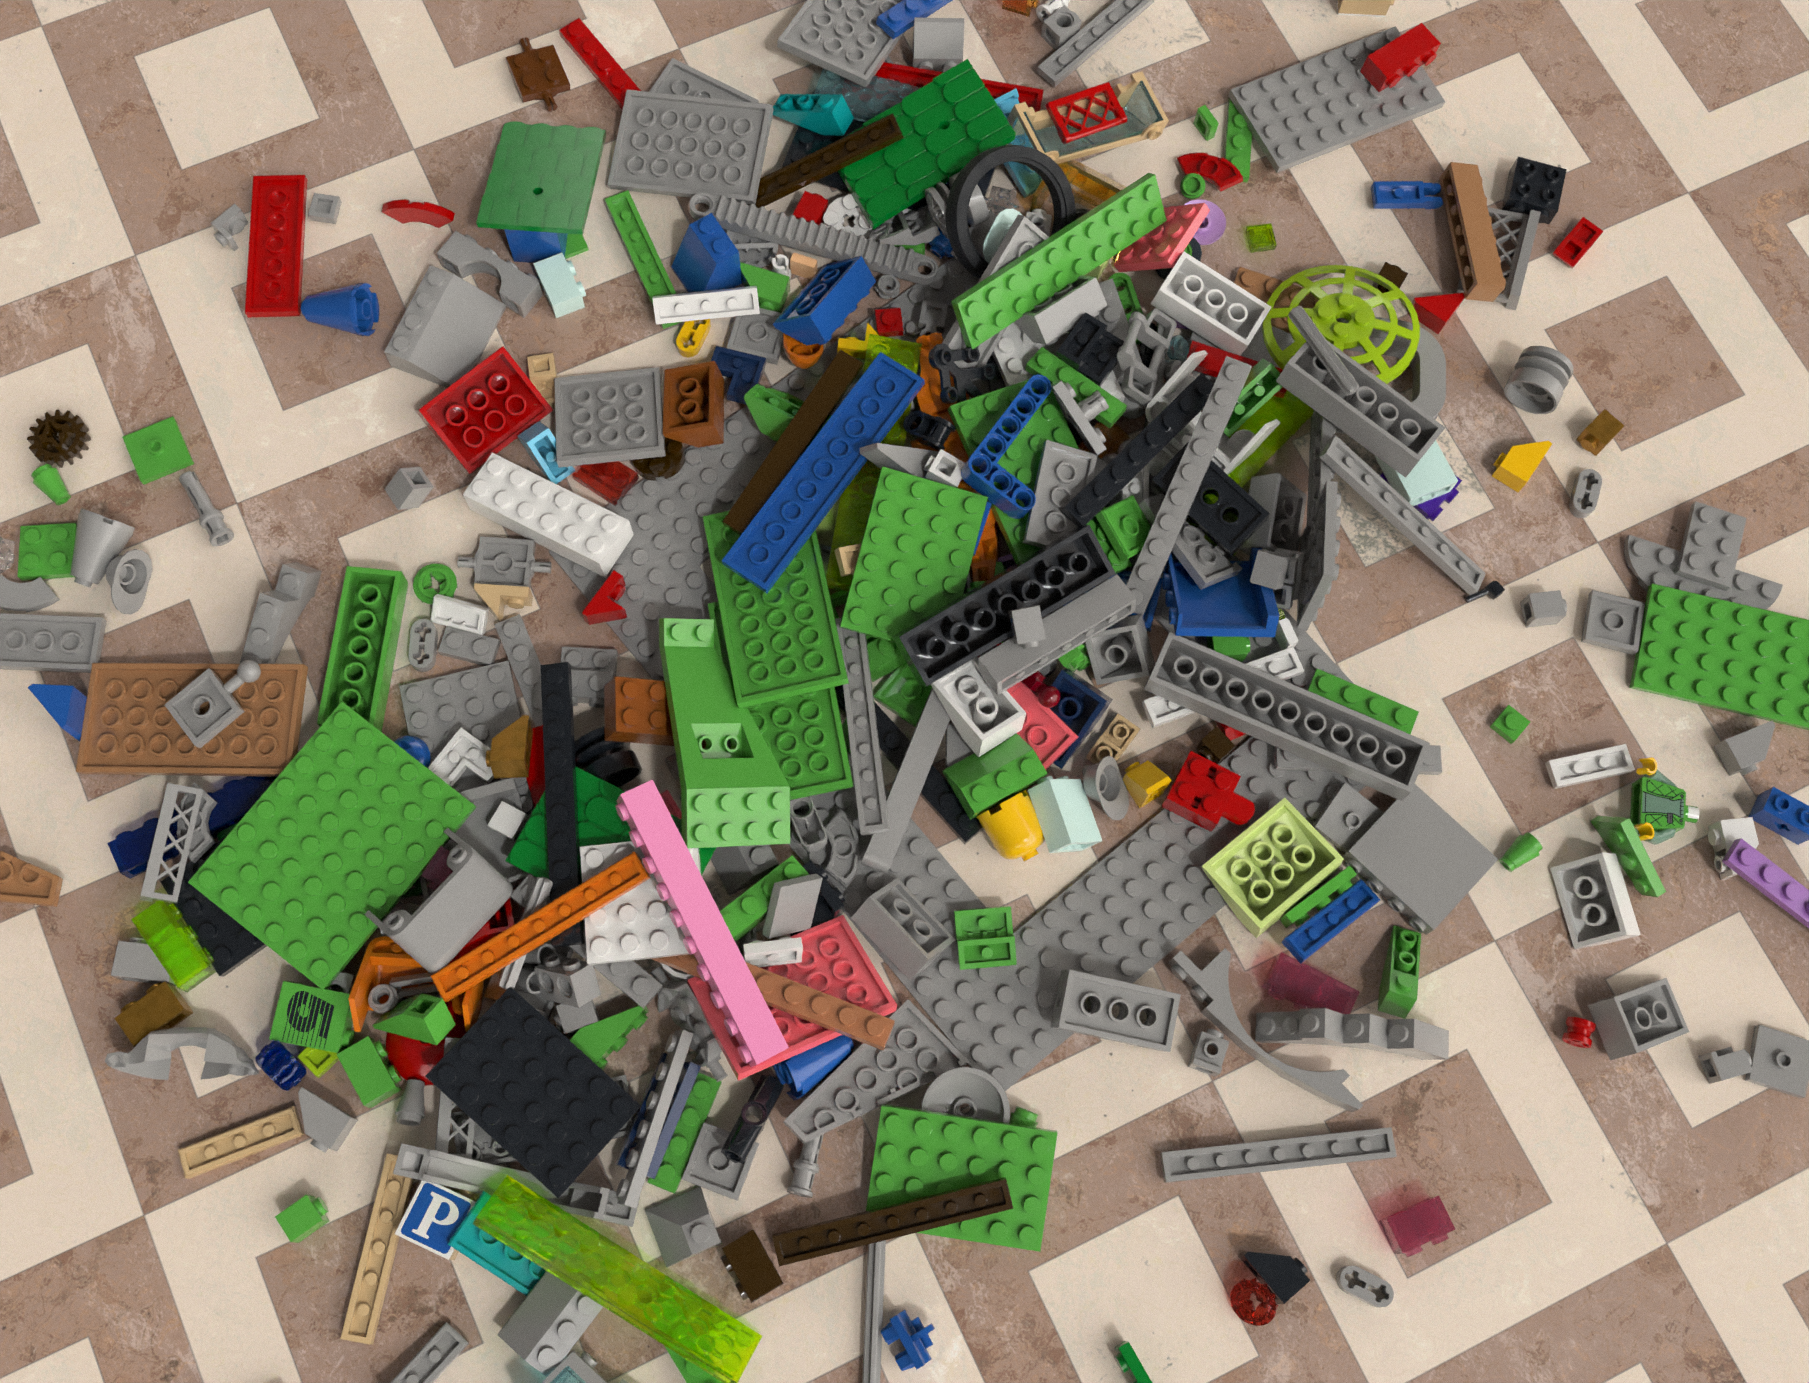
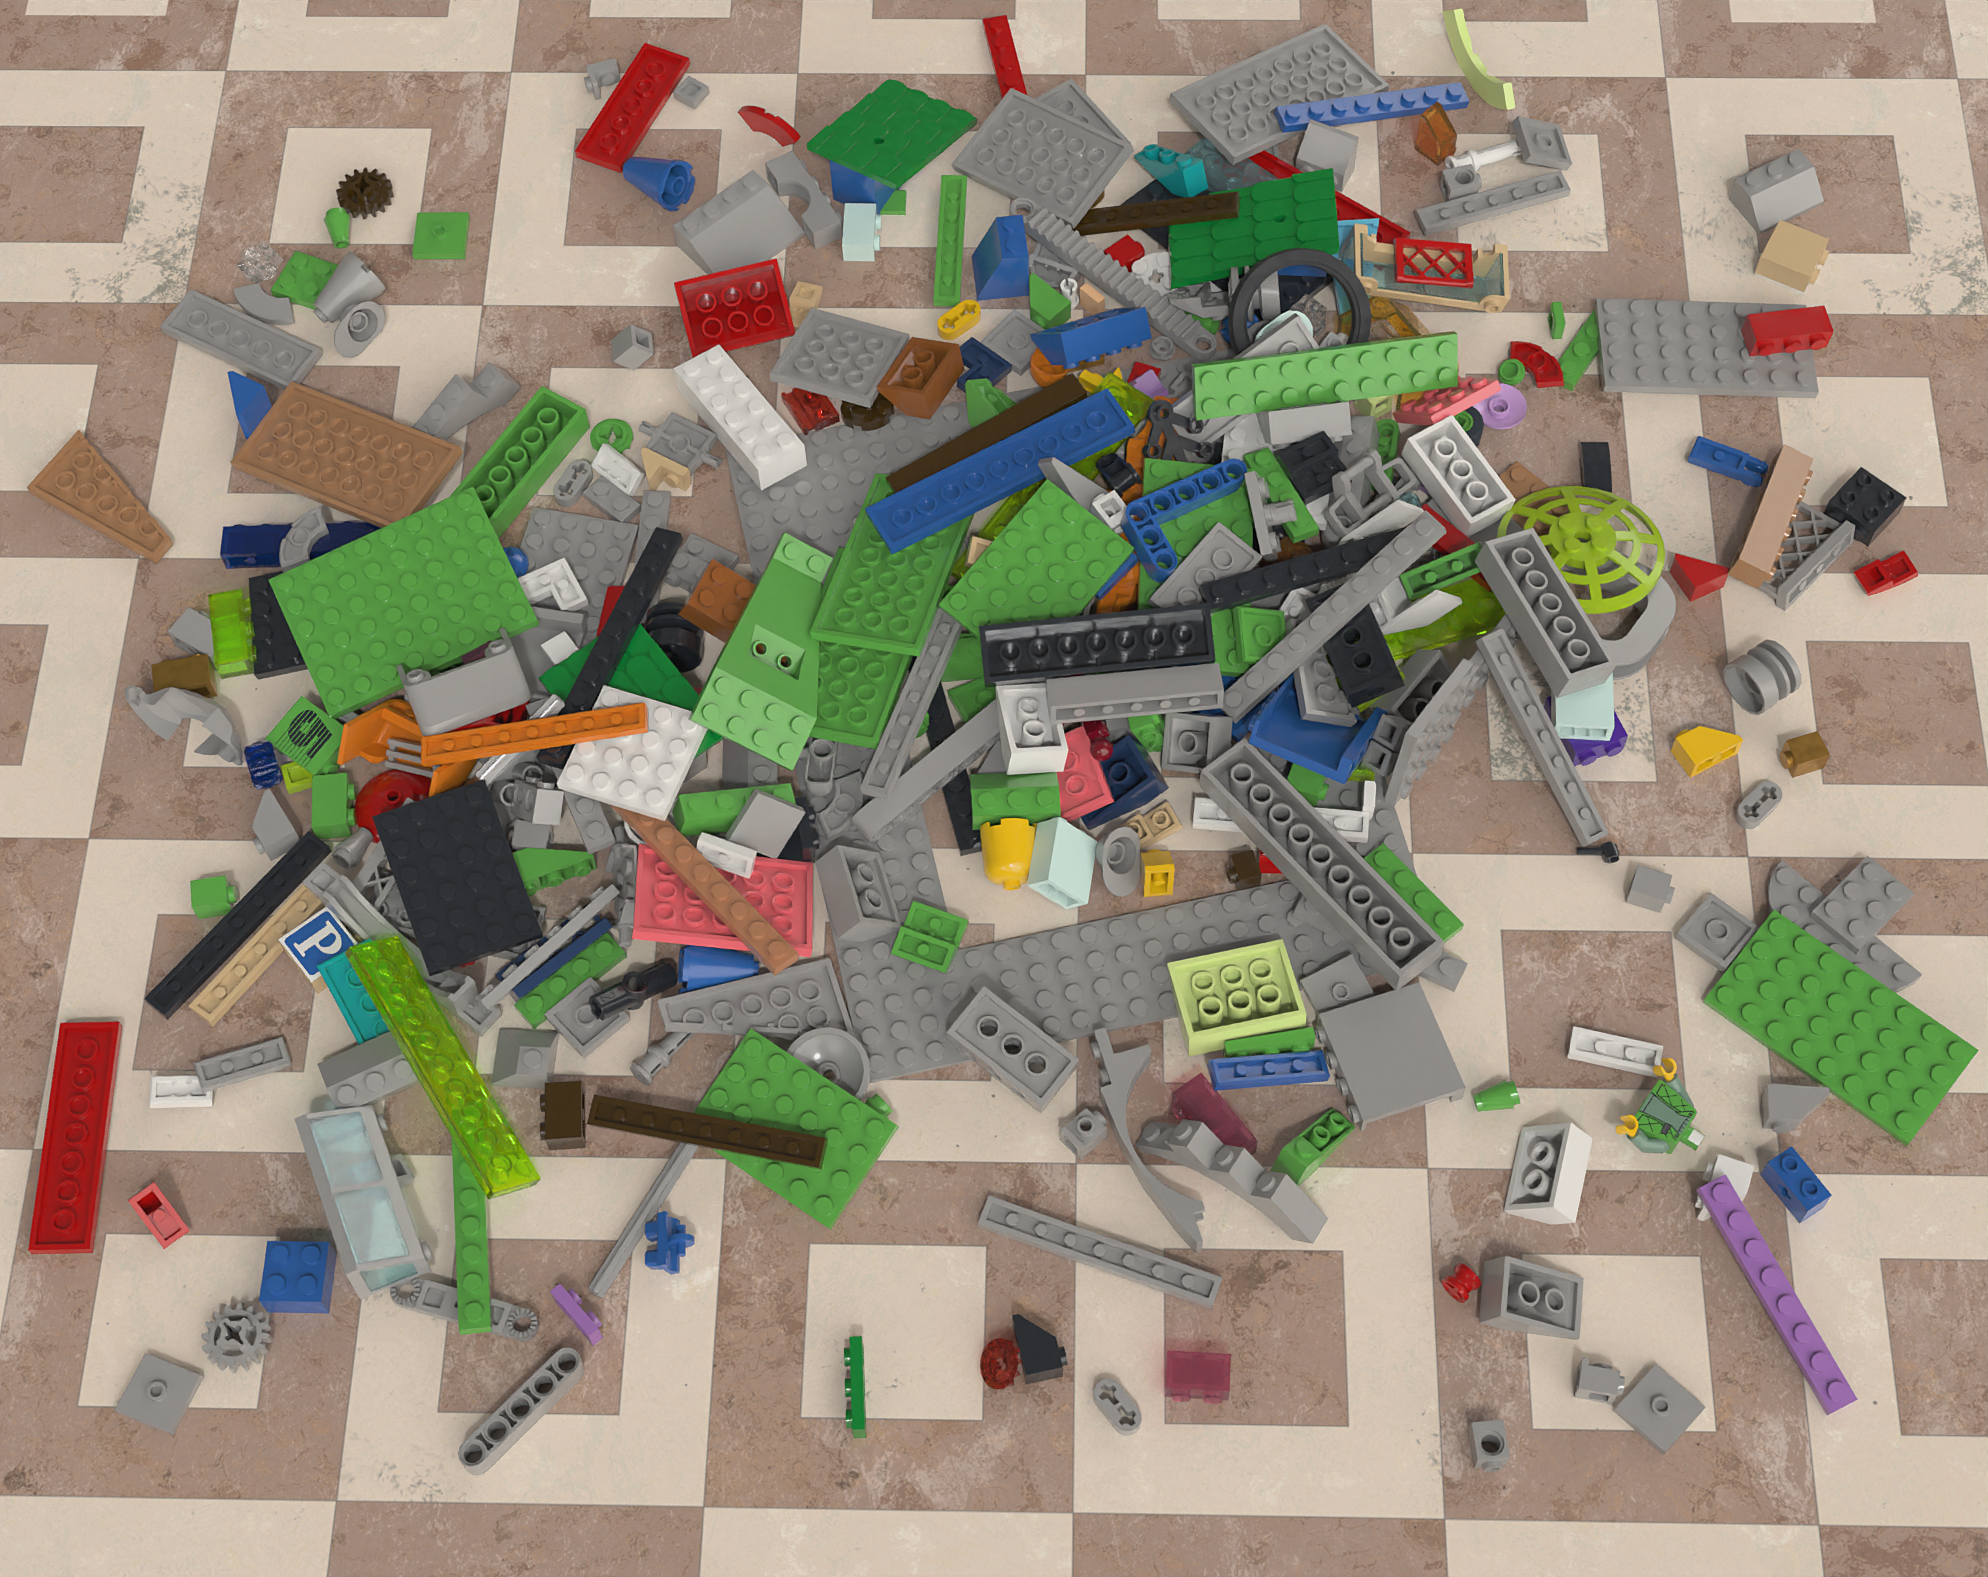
camera: 35 degrees right, 10 degrees down
light grey fence [140,783,203,903] -> none
light grey plate [165,660,261,748] -> none
tan tile [178,1106,305,1179] -> none
light grey pin [179,471,234,547] -> none
light grey plate [368,984,399,1013] -> none
bright green slope [372,993,456,1045] -> none
pearl gold slope [486,715,533,778] -> none
reddish brown plate [506,37,570,112] -> none
medium azure slope [517,421,575,484] -> none
red slope [582,570,627,625] -> none
bright pink brick [616,779,789,1067] -> none
white plate [653,286,760,324] -> none
light grey brick [1008,605,1046,649] -> none
red brick [1161,751,1255,832] -> none
clear neon green tile [1245,223,1277,253] -> none
light grey panel [1250,549,1291,590] -> none
light grey axle [1288,306,1359,396] -> none
dark brown plate [1372,262,1408,293] -> none
bright green plate [1490,705,1530,744] -> none
bright green wing [1590,816,1666,897] -> none
none -> black plate [144,831,332,1020]
none -> medium lavender panel [1125,369,1169,411]
none -> light grey brick [1468,1419,1510,1472]
none -> black slope [1580,442,1612,493]

